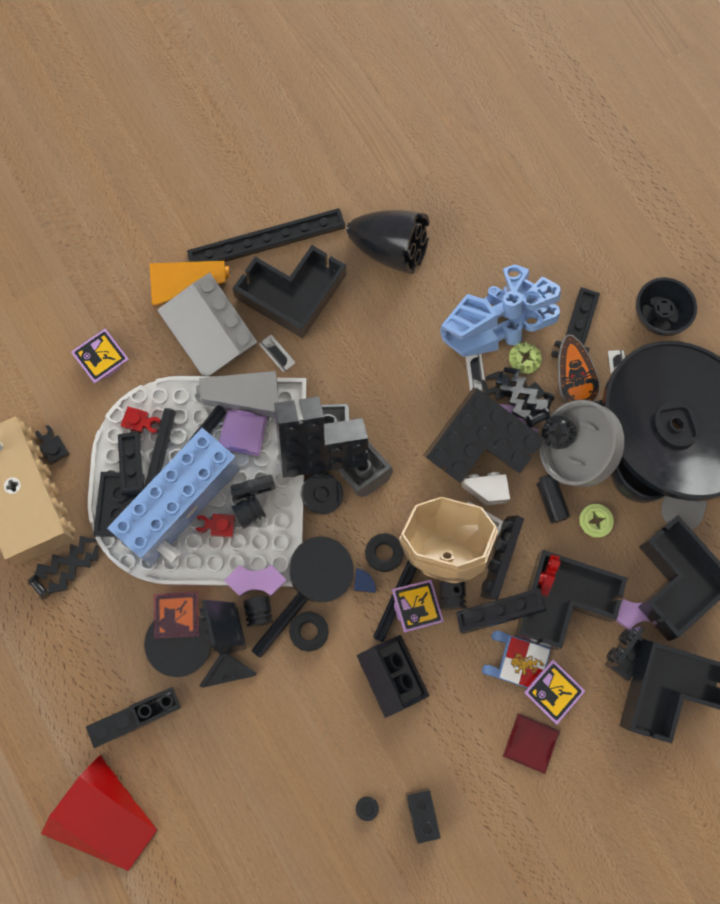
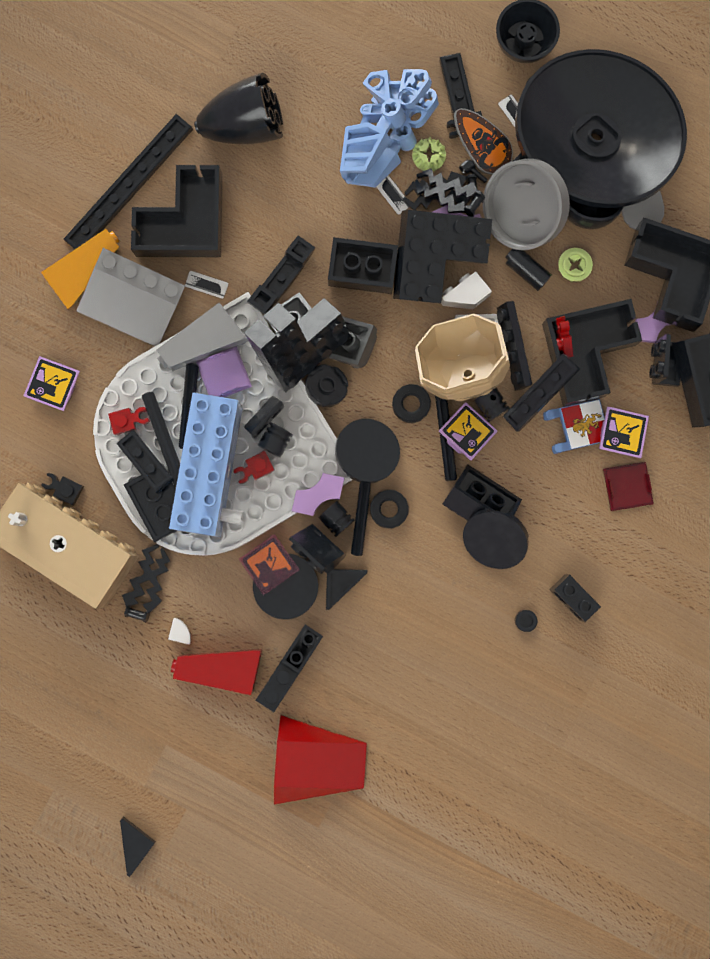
camera: 25 degrees left, 10 degrees up
dark blue tile [354,568,376,593] -> none
black gear [542,415,577,450] -> none
none -> white tile [168,618,191,645]
none -> red slope [171,649,262,695]
none -> black slope [247,236,315,315]
none -> black brick [328,237,398,294]
none -> black hand [459,160,488,183]
none -> black tile [463,509,529,569]

